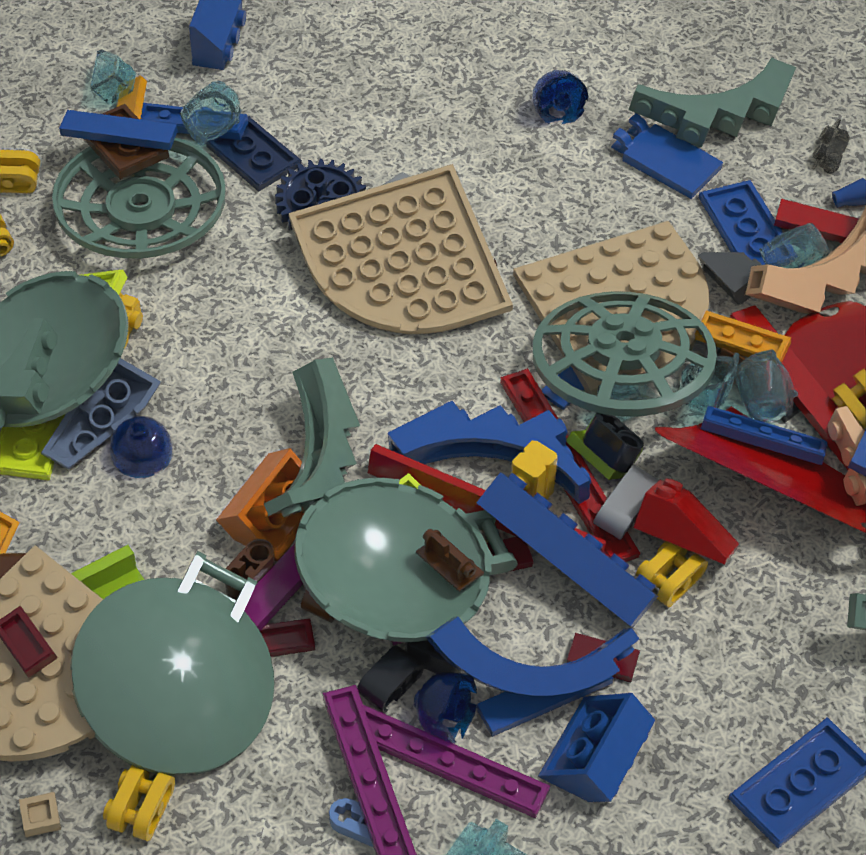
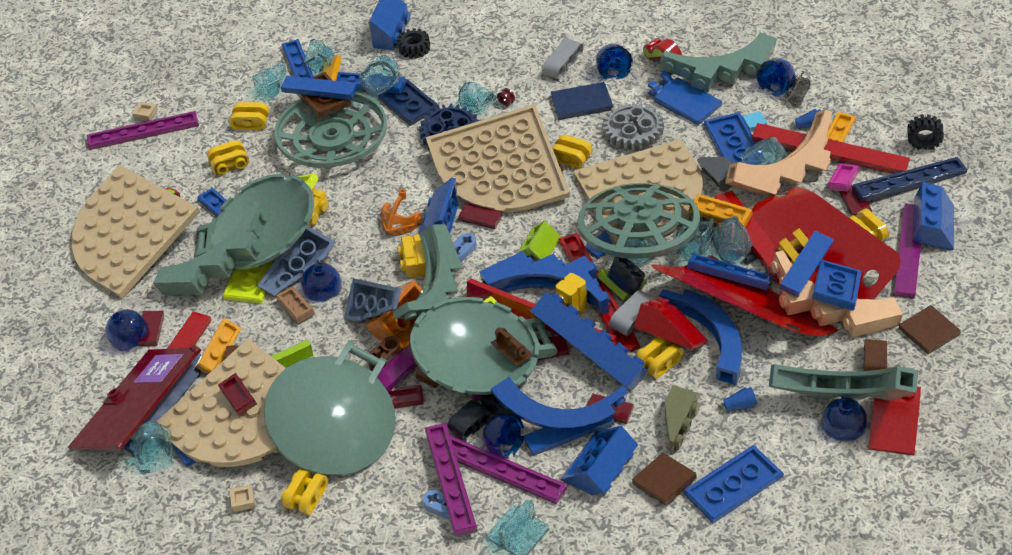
camera: 10 degrees right, 5 degrees down
none -> clear light blue slope [252,61,287,100]
none -> medium nougat plate [275,286,315,324]
none -> blue tile [282,39,314,78]
none -> sand blue wedge [344,278,401,322]
none -> orange helmet [381,189,423,236]
none -> black tyre [397,28,430,59]
none -> yellow brick [398,234,426,278]
none -> blue slope [419,178,459,234]
none -> medium blue beam [453,233,477,262]
none -> clear light blue helmet [458,82,497,114]
none -> dark red tile [458,203,503,229]
none -> dark red bush [497,88,515,107]
none -> lime panel [516,221,561,260]
none -> light grey beam [542,38,584,80]
none -> dark blue tile [551,82,613,120]
none -> yellow brick [552,135,593,169]
none -> light grey gear [602,102,664,150]
none -> reddish brown tile [632,453,697,505]
none -> red animal [643,38,682,74]
none -> blue arch [659,289,742,386]
none -> olive slope [665,385,700,454]
none -> blue cone [723,387,757,412]
none -> medium azure tile [742,111,767,132]
none -> clear blue cylinder [757,58,796,96]

